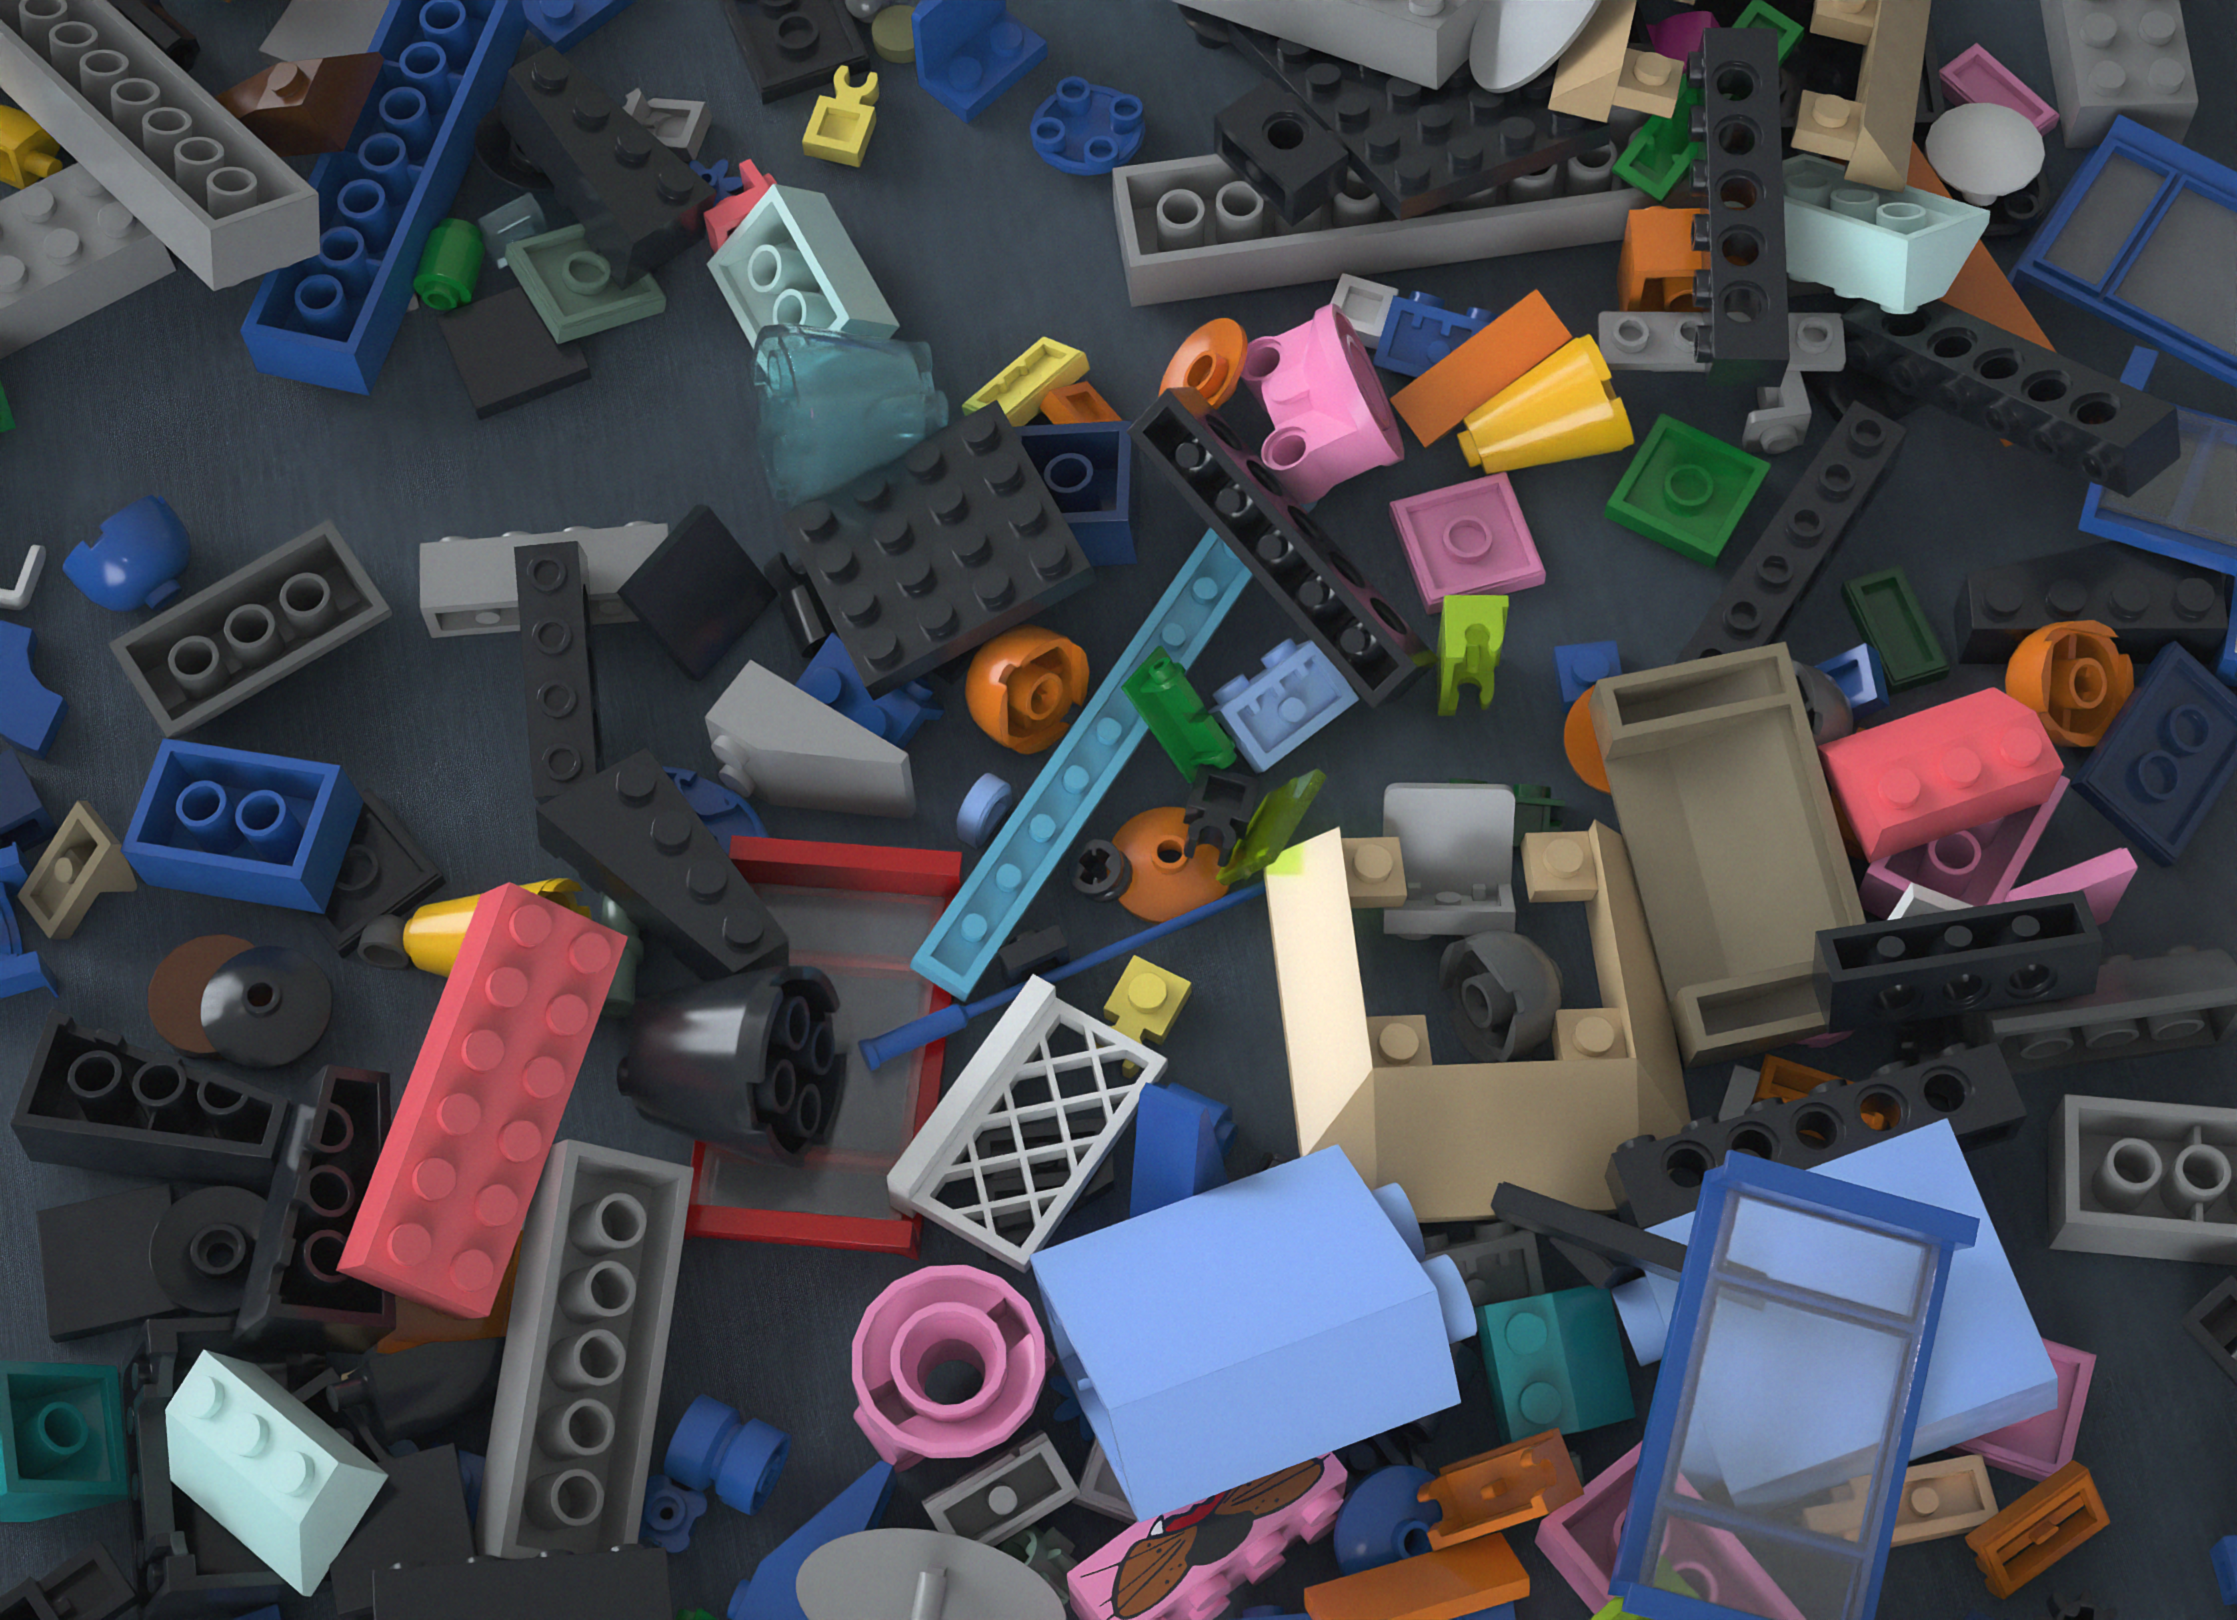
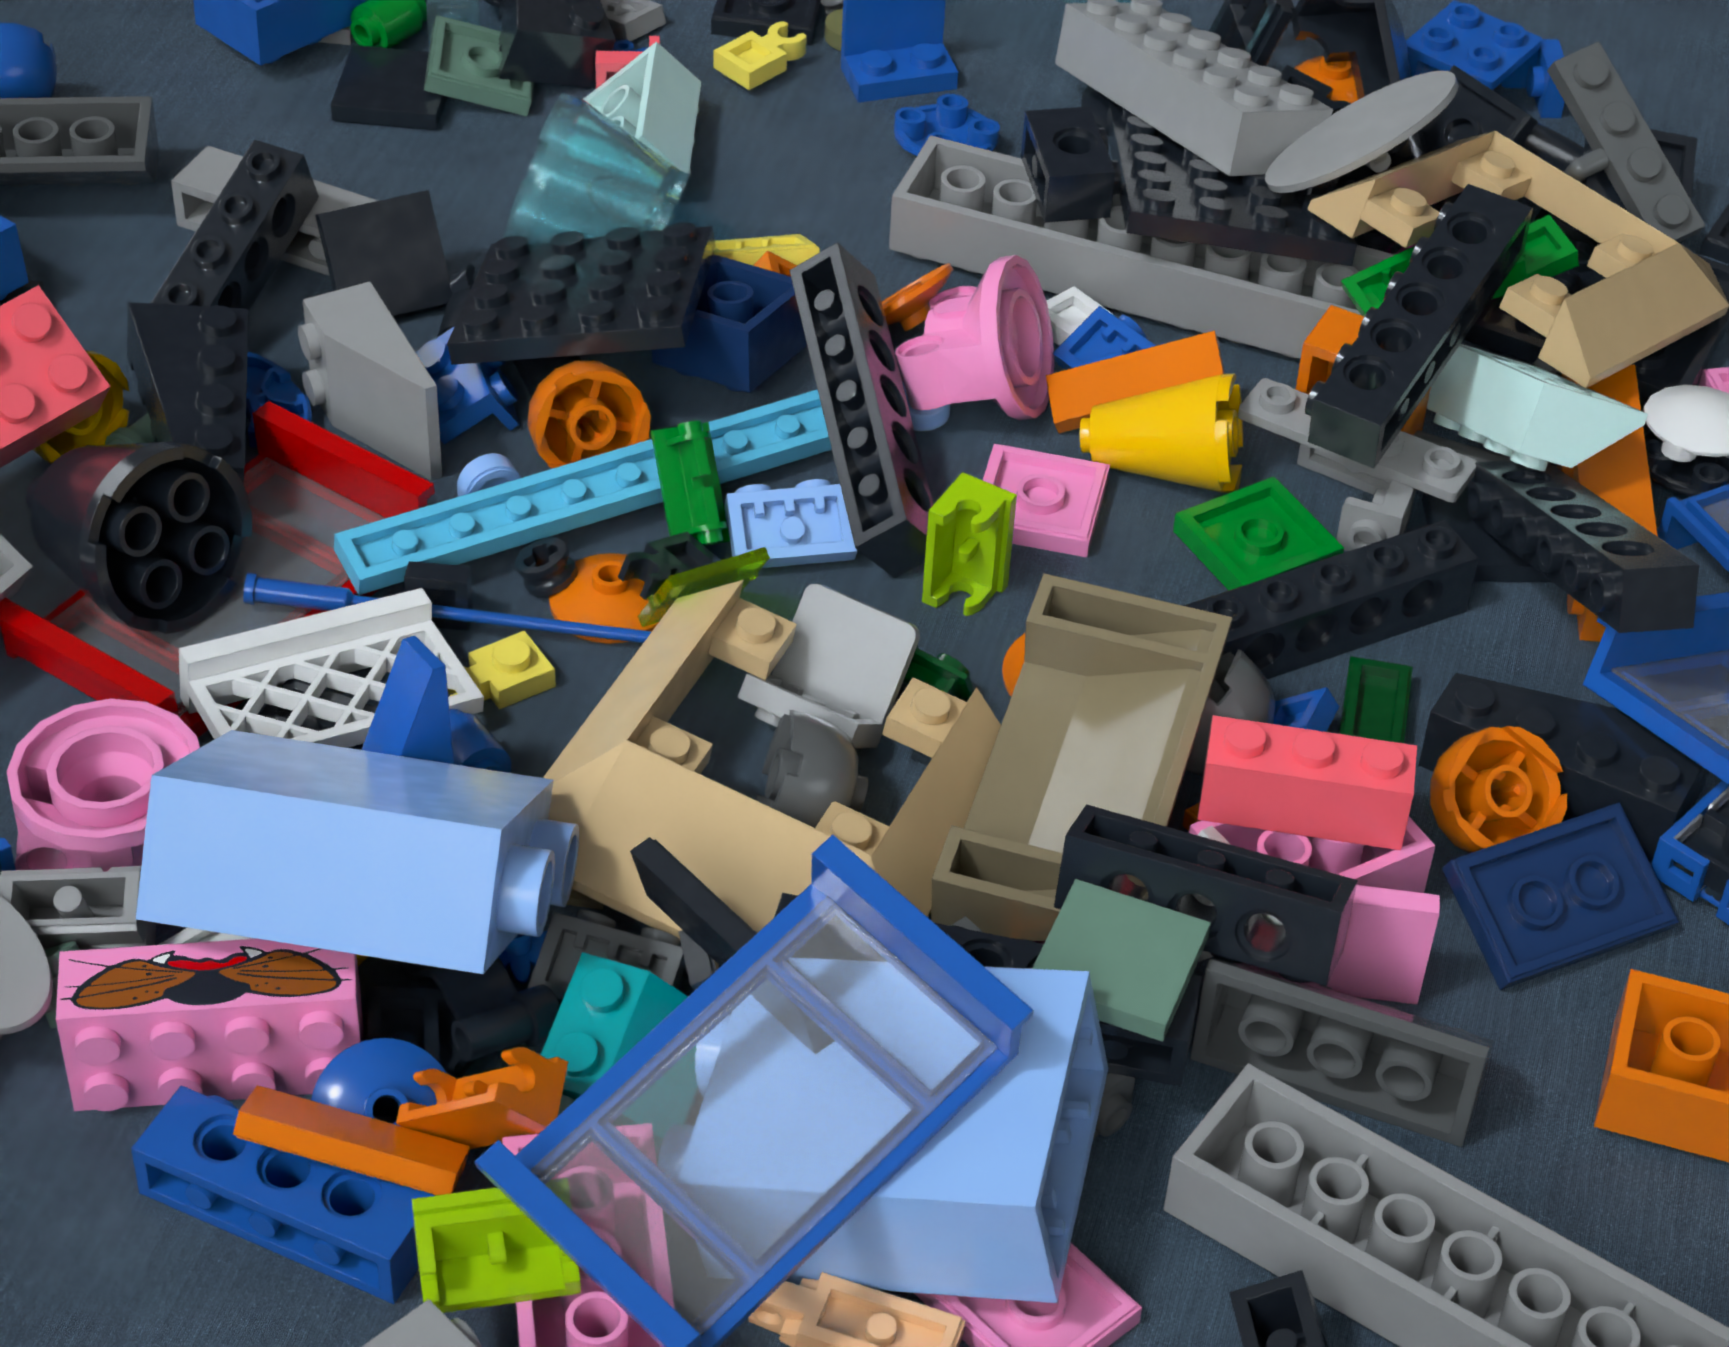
camera: 25 degrees right, 20 degrees down
none -> sand green tile [1032,879,1211,1042]

